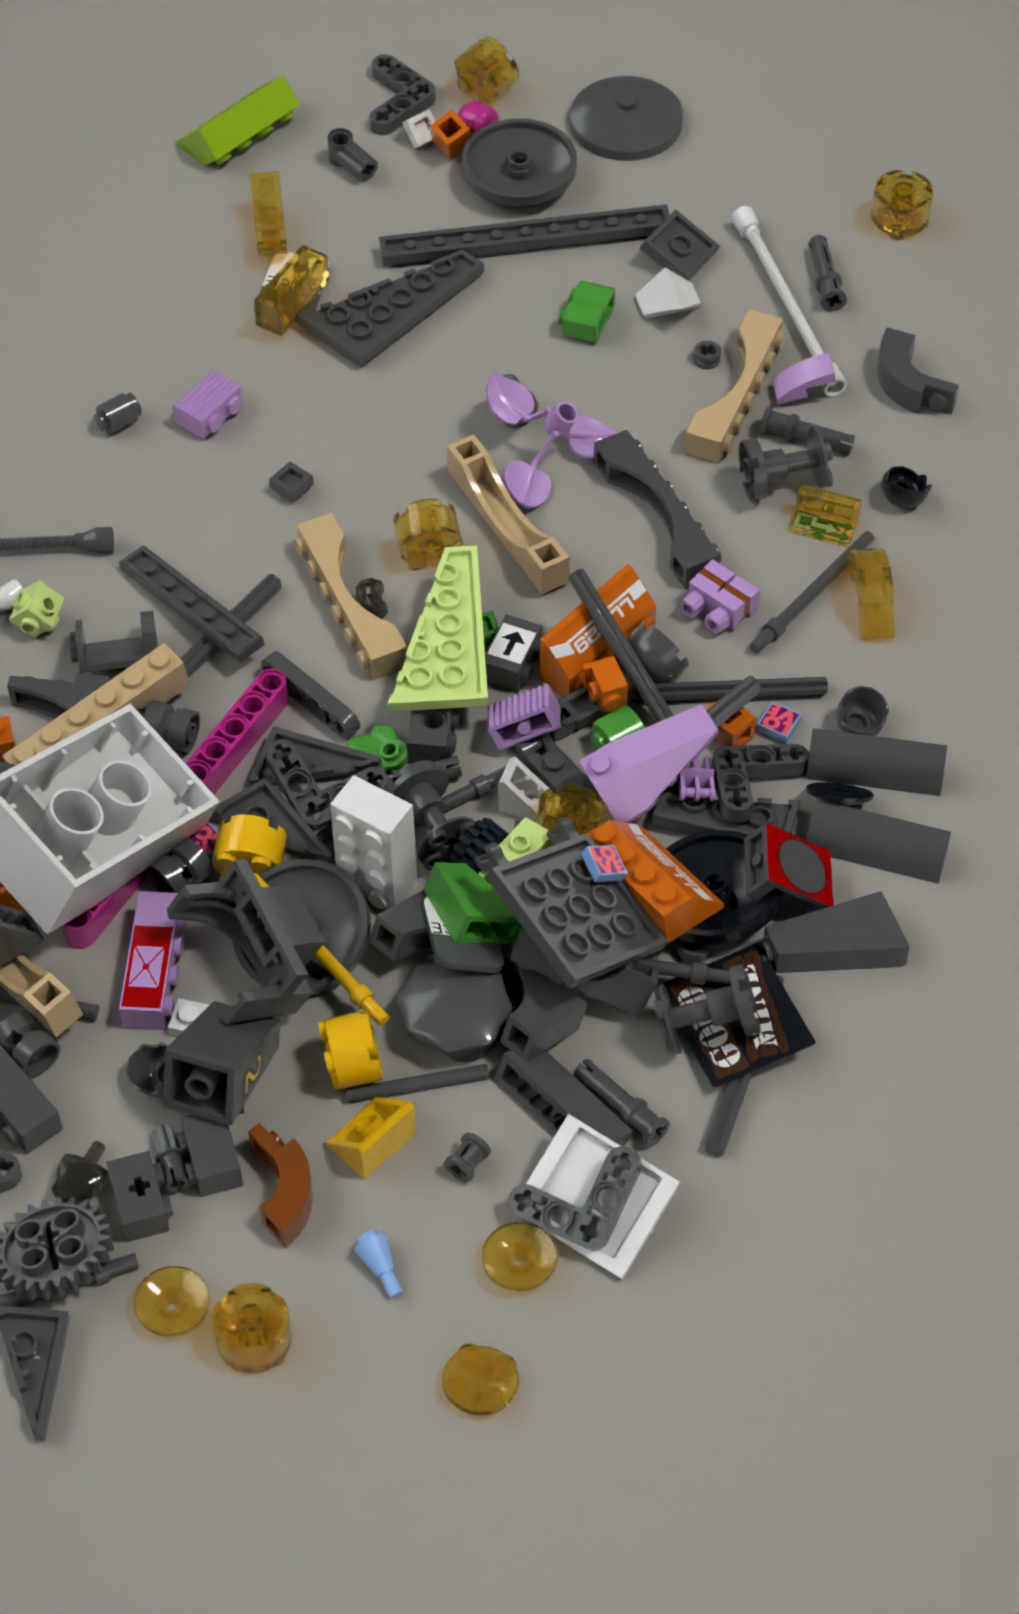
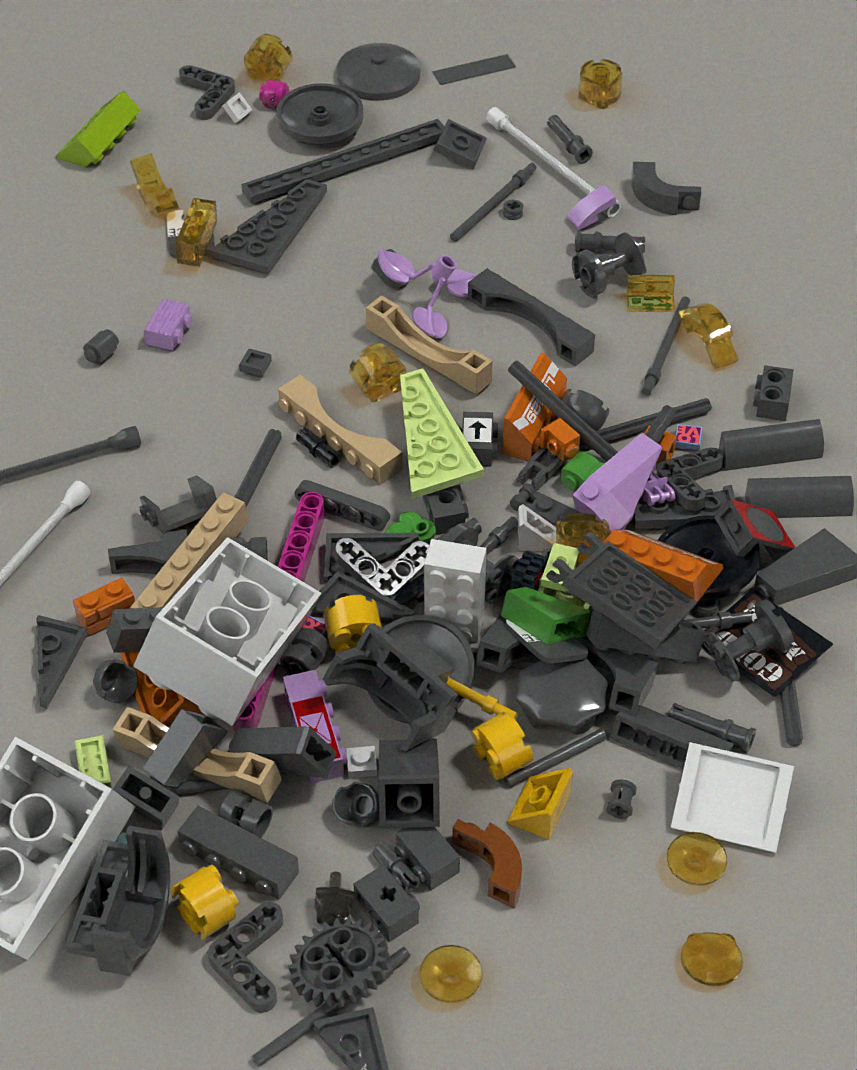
camera: 20 degrees left, 5 degrees down
yellowish green brick [9,580,64,638] -> none
dark grey tile [119,545,265,663] -> none
clear yellow brick [212,1283,292,1373] -> none
dark grey piece [327,128,378,182] -> none
light blue cone [353,1230,403,1299] -> none
clear smoke bush [355,578,388,619] -> none
orange brick [430,109,471,161] -> none
lavender brick [488,683,561,751] -> none
dark grey beam [508,1146,642,1251] -> none
bright green brick [558,281,615,343] -> none
tile [581,845,628,882] -> none
white slope [635,268,701,319] -> none
lavender hips [681,559,760,635] -> none
tan arch [685,309,786,464] -> none
black dish [806,782,874,806] -> none
dark grey hair [836,686,889,736] -> none
black hair [882,466,932,508] -> none
none -> dark grey slope [228,726,336,779]
none -> black pin [296,427,341,468]
none -> dark grey sticker [432,54,516,84]
none -> dark grey bar [450,163,537,242]
none -> dark grey brick [753,365,794,421]

